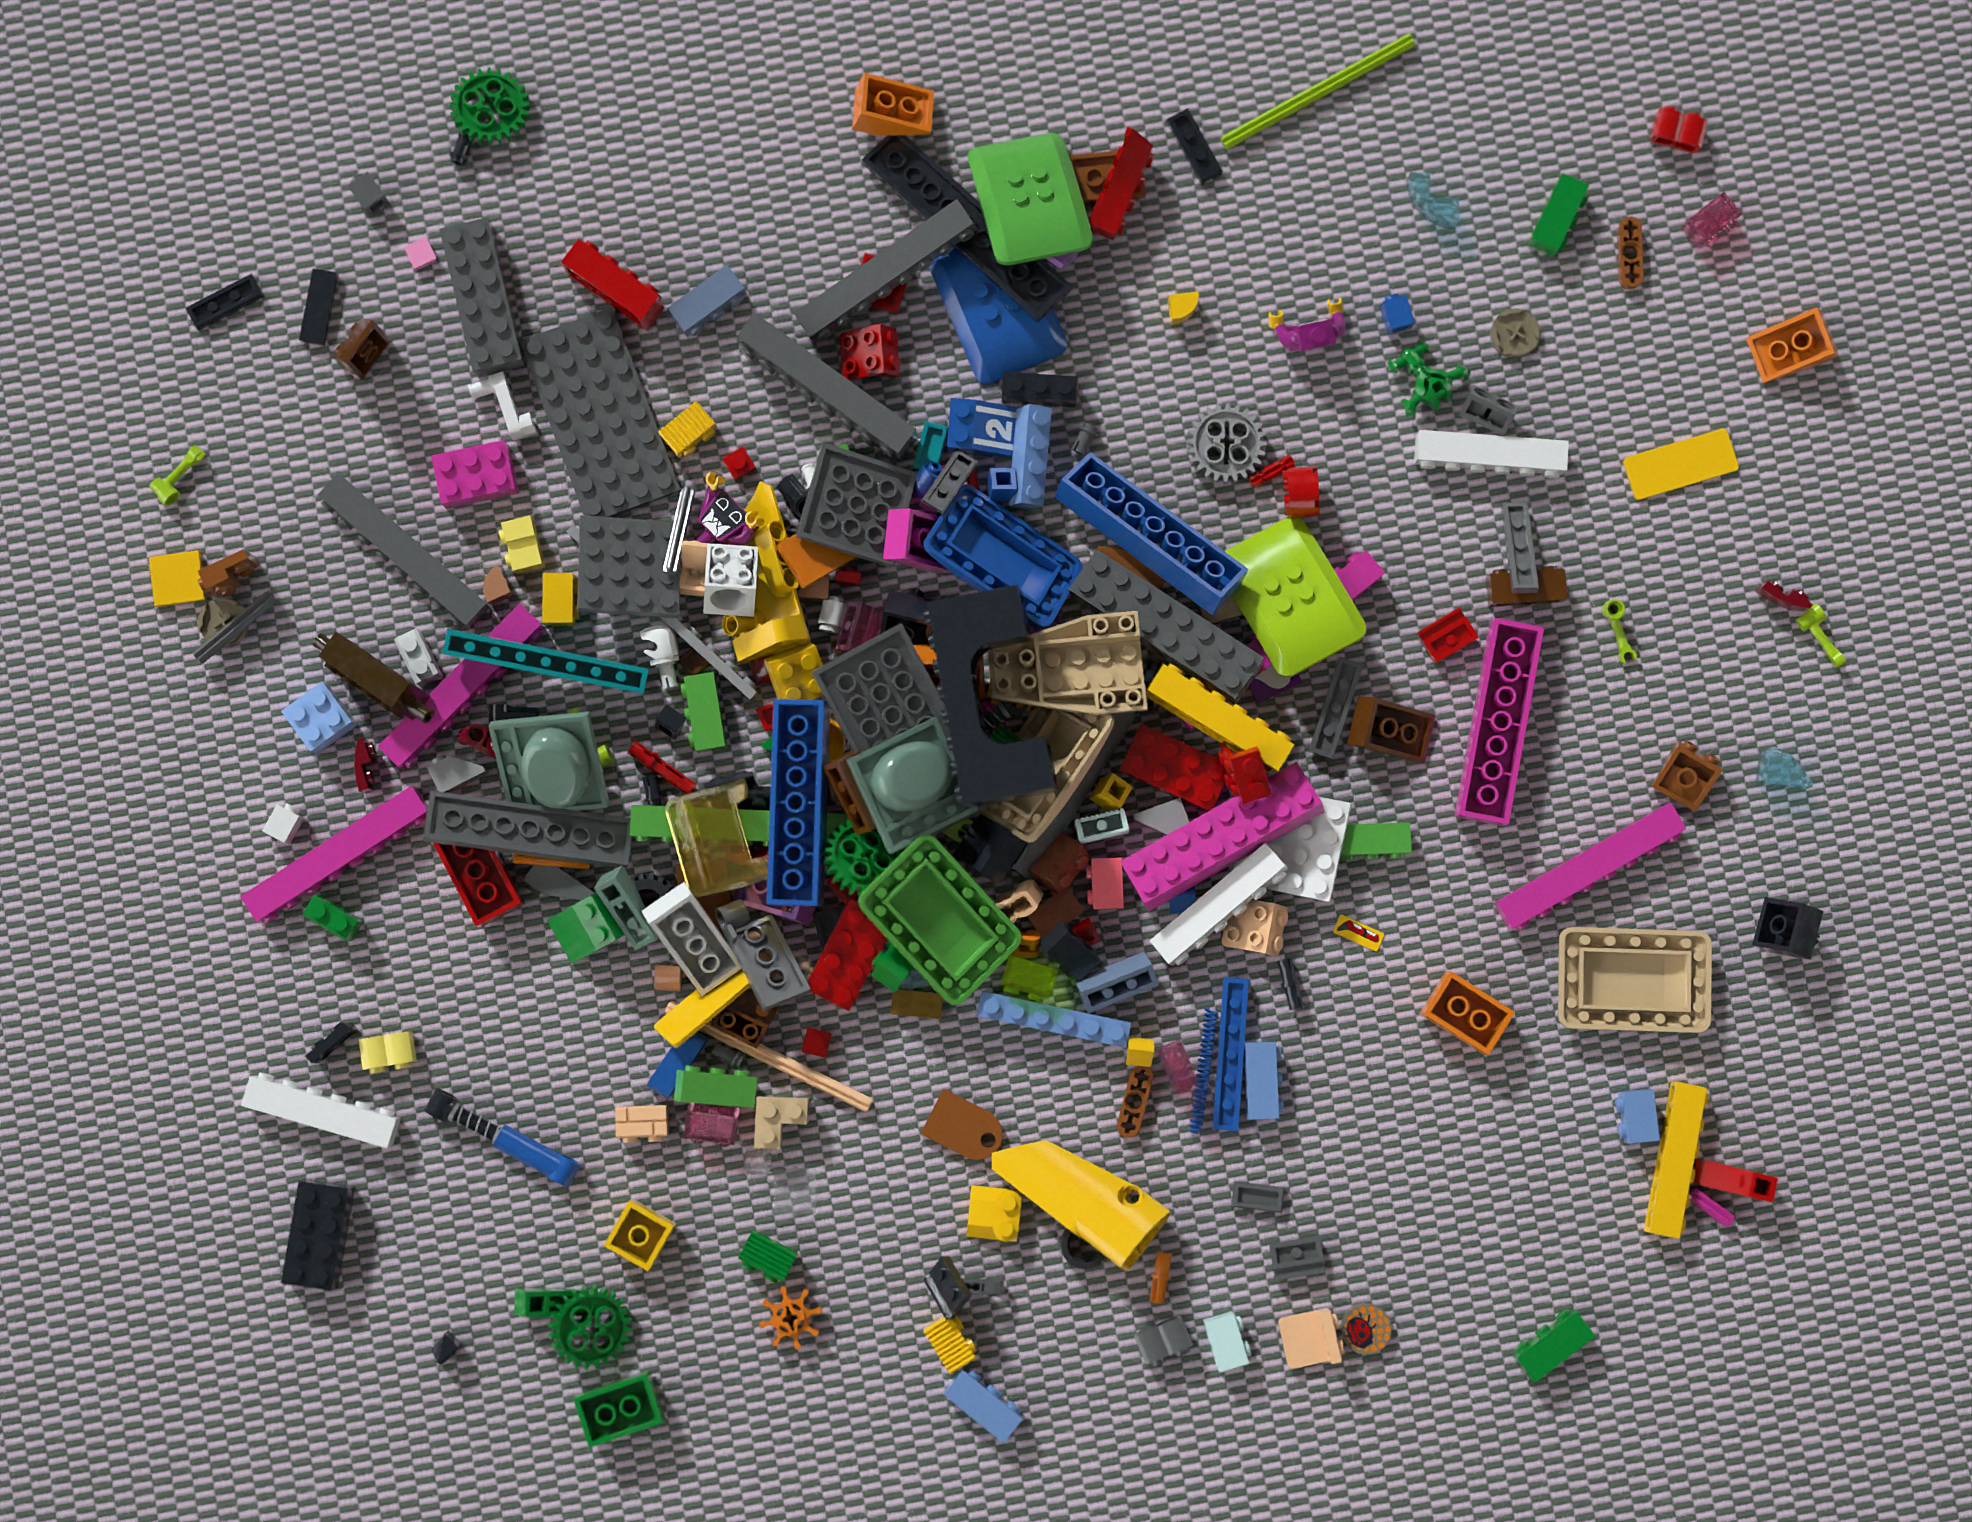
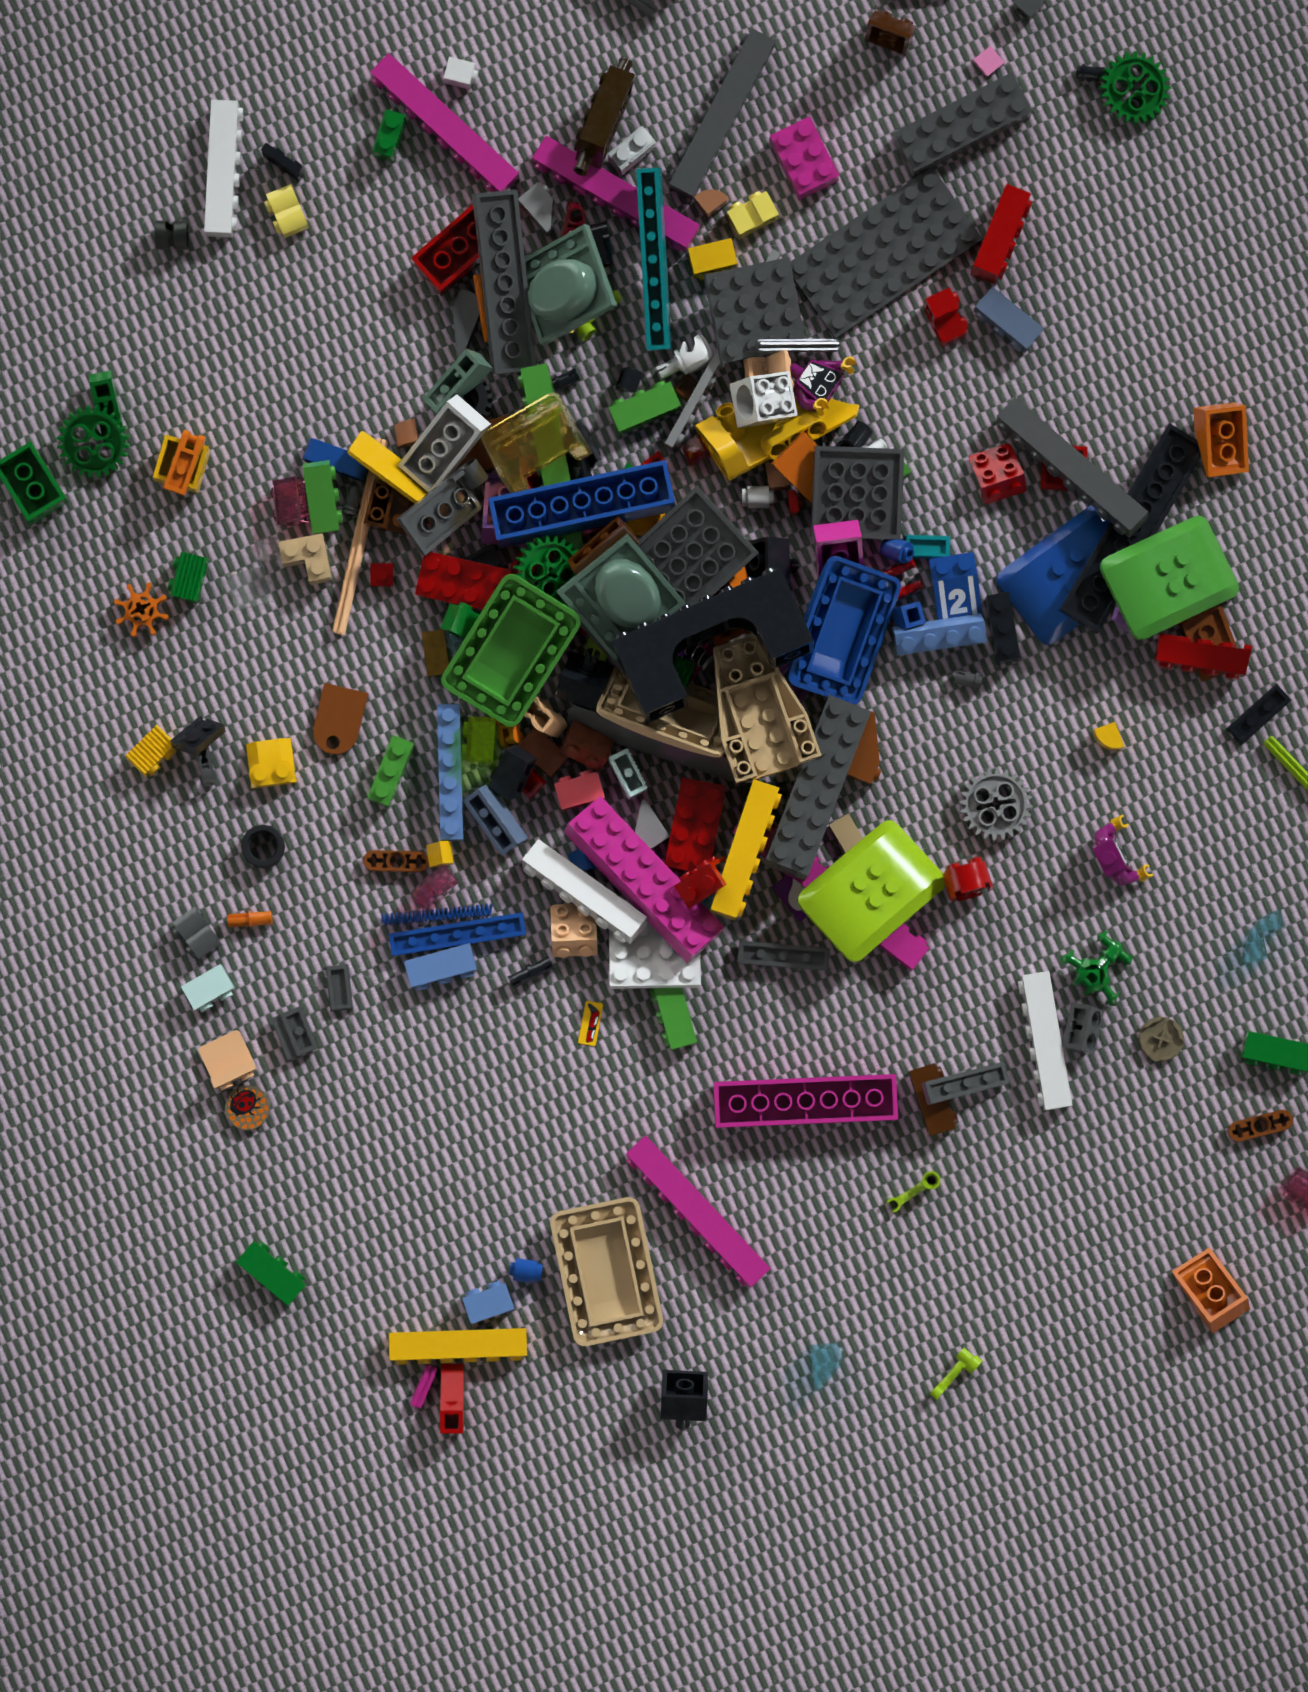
camera: 75 degrees right, 0 degrees up
light blue brick [281,681,358,754] -> none
black brick [281,1179,355,1291] -> none
dark red slope [354,738,377,793] -> none
piece [424,1088,581,1188] -> none
black slope [432,1330,462,1365] -> none
white beam [468,371,537,441] -> none
green slope [547,892,625,964] -> none
light nougat brick [615,1105,670,1143] -> none
red pin [627,741,697,796] -> none
yellow brick [658,401,717,458] -> none
red plate [722,446,756,481] -> none
dark grey brick [737,312,917,463] -> none
yellow brick [763,642,823,700] -> none
clear pink brick [835,601,883,653] -> none
tile [919,449,978,517] -> none
medium blue brick [943,1367,1023,1443] -> none
yellow panel [992,1140,1171,1271] -> none
blue brick [1054,452,1249,615] -> none
yellow brick [1089,773,1133,812] -> none
red axle [1248,455,1295,488] -> none
reddish brown slope [1347,696,1436,764] -> none
blue brick [1379,294,1415,335] -> none
red plate [1416,607,1479,664] -> none
orange brick [1419,971,1515,1055] -> none
yellow piece [1623,429,1739,500] -> none
dark orange plate [1651,740,1723,812] -> none
dark red slope [1755,580,1813,612] -> none
none -> pearl dark grey wheel [155,220,189,250]
none -> orange plate [163,430,206,496]
none -> bright green brick [367,735,415,809]
none -> blue brick [509,1258,543,1284]
none -> red brick [923,287,969,347]

